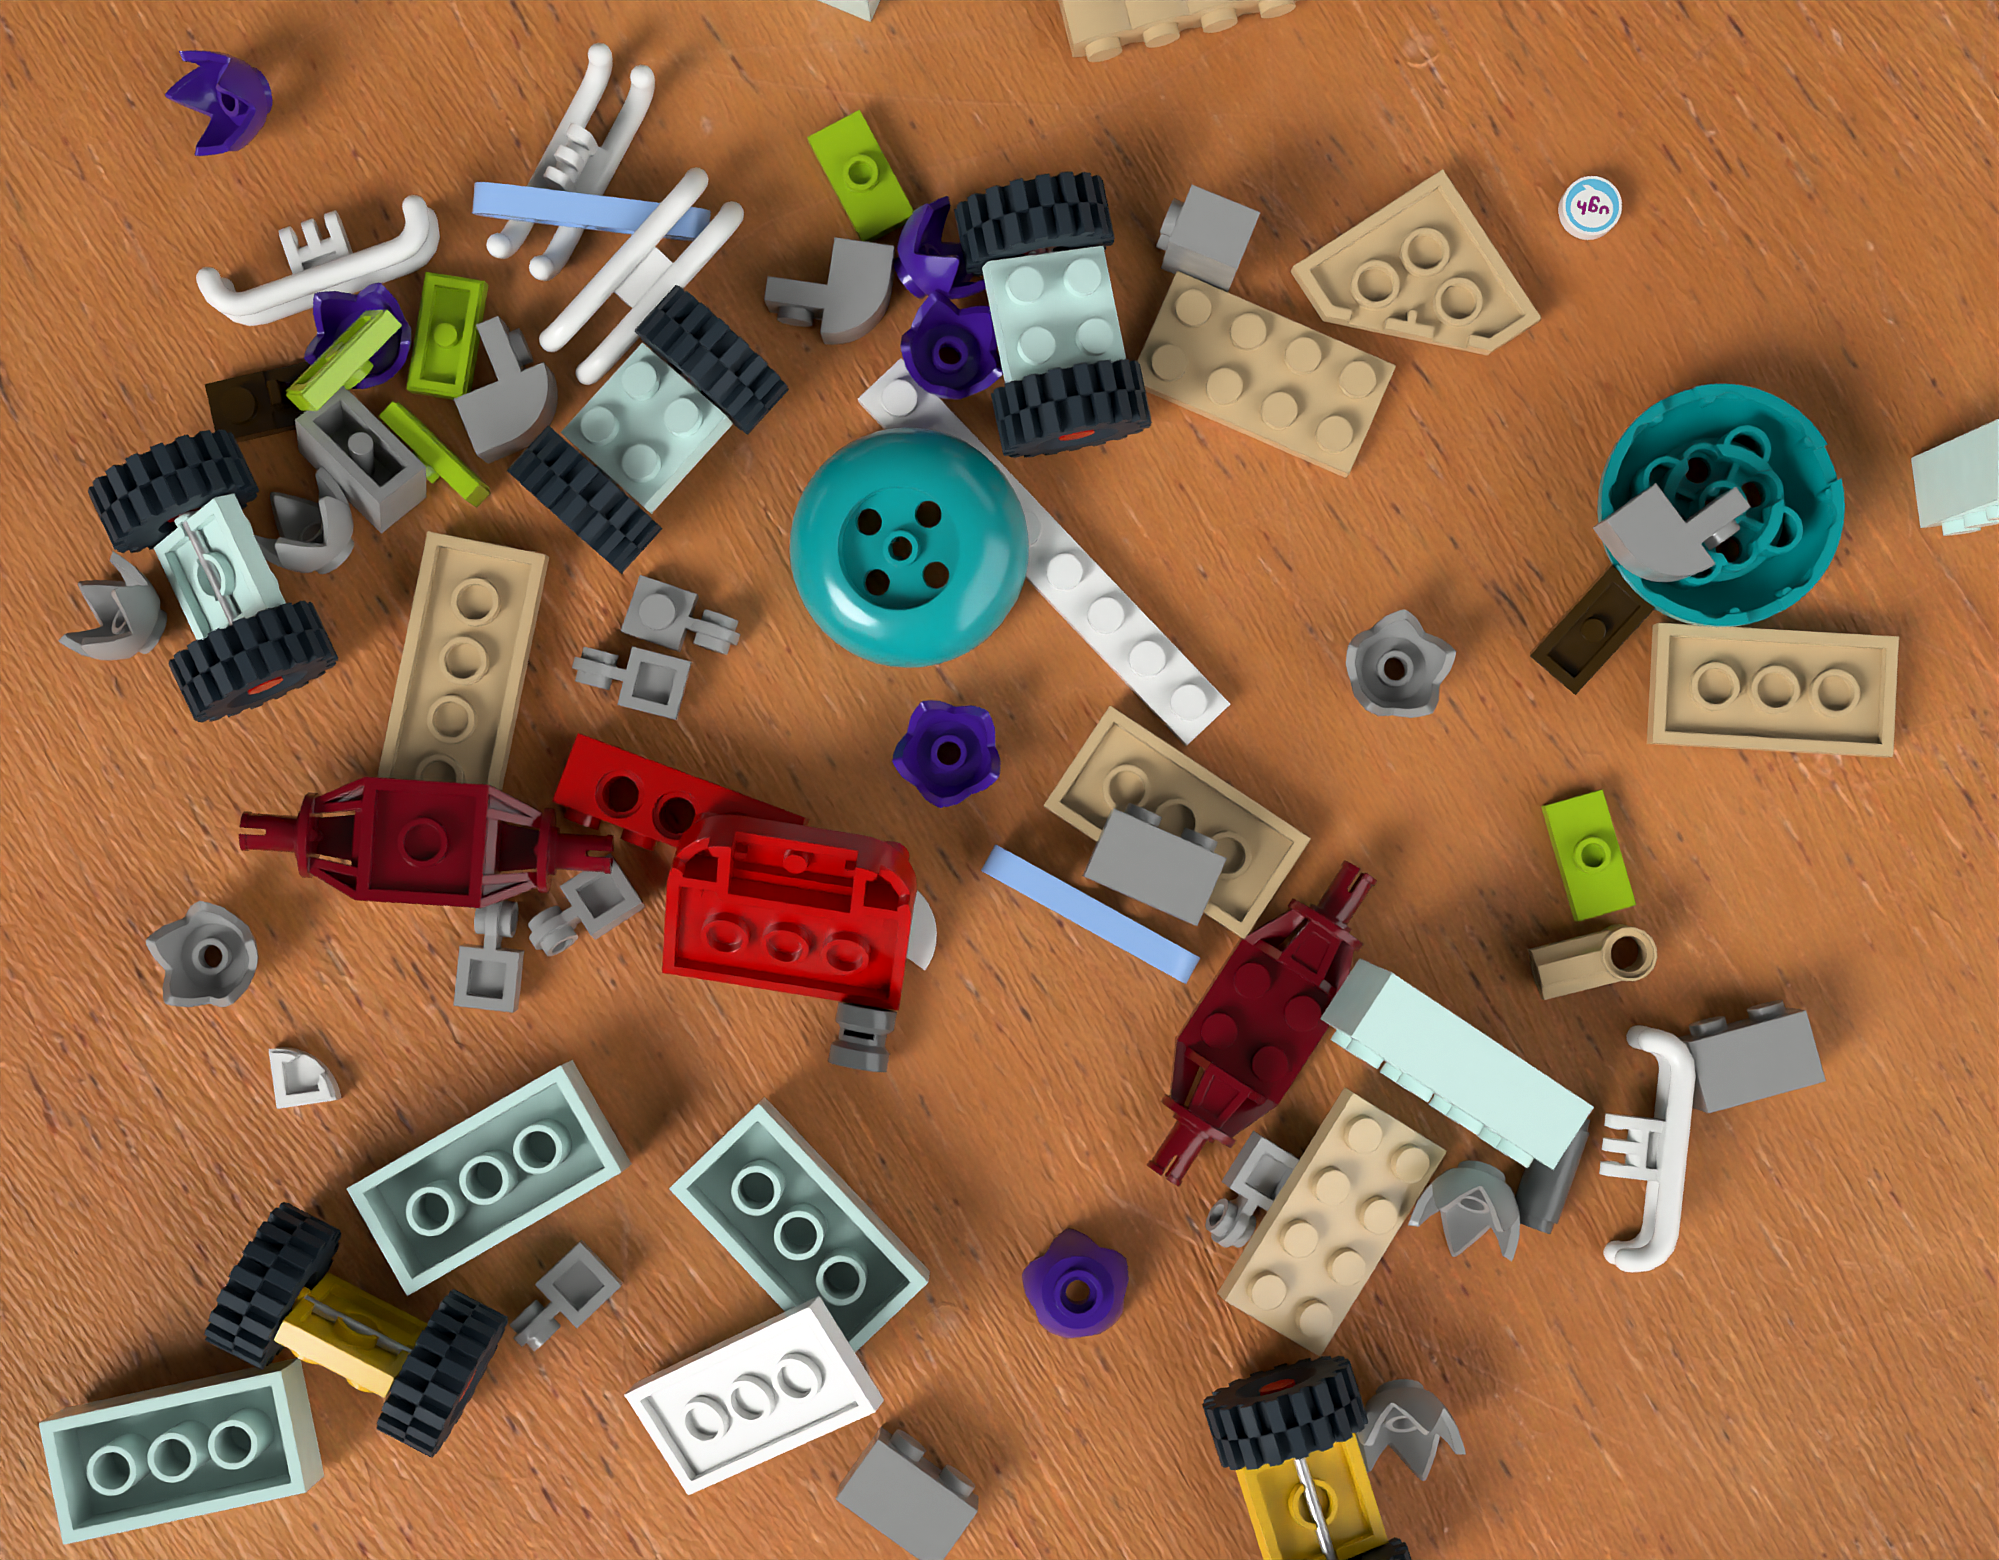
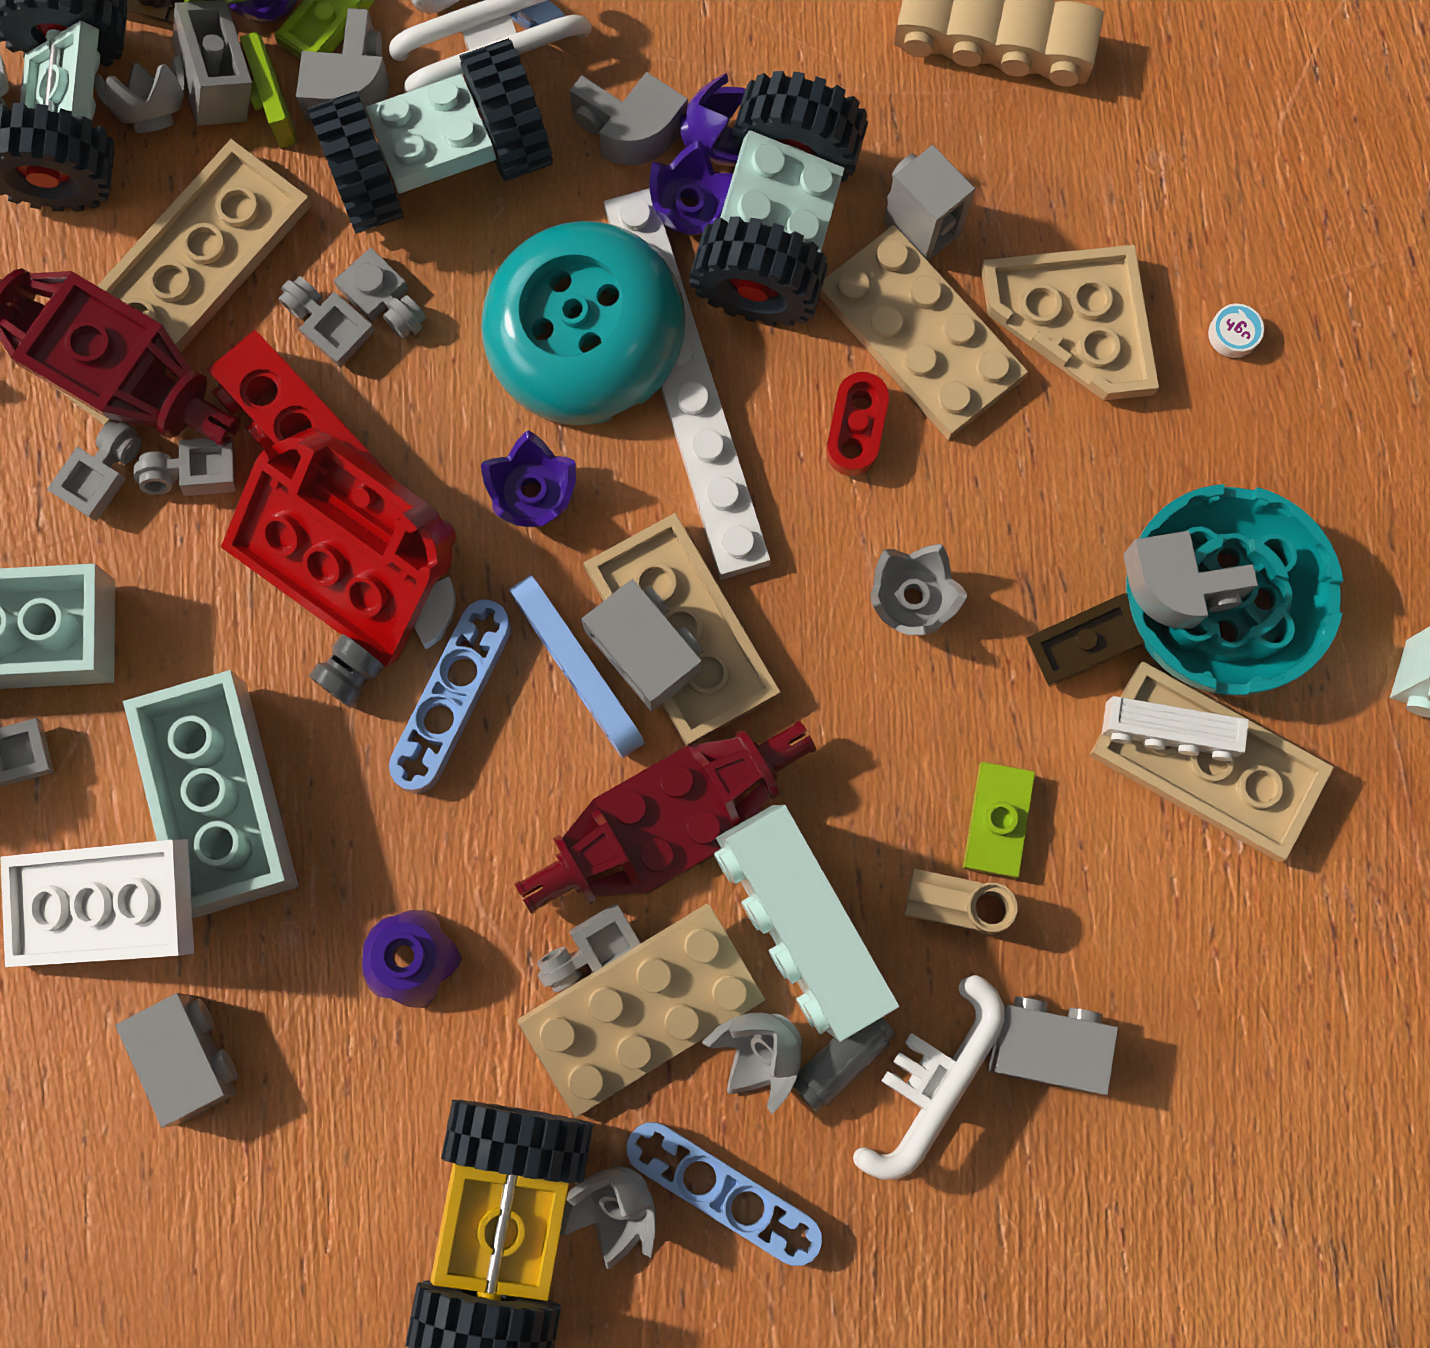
camera: 25 degrees right, 10 degrees down
lime plate [807,110,914,243] -> none
none -> light blue beam [389,599,511,794]
none -> light blue beam [627,1122,822,1266]
none -> red plate [826,372,889,476]
none -> white piece [1102,696,1249,762]

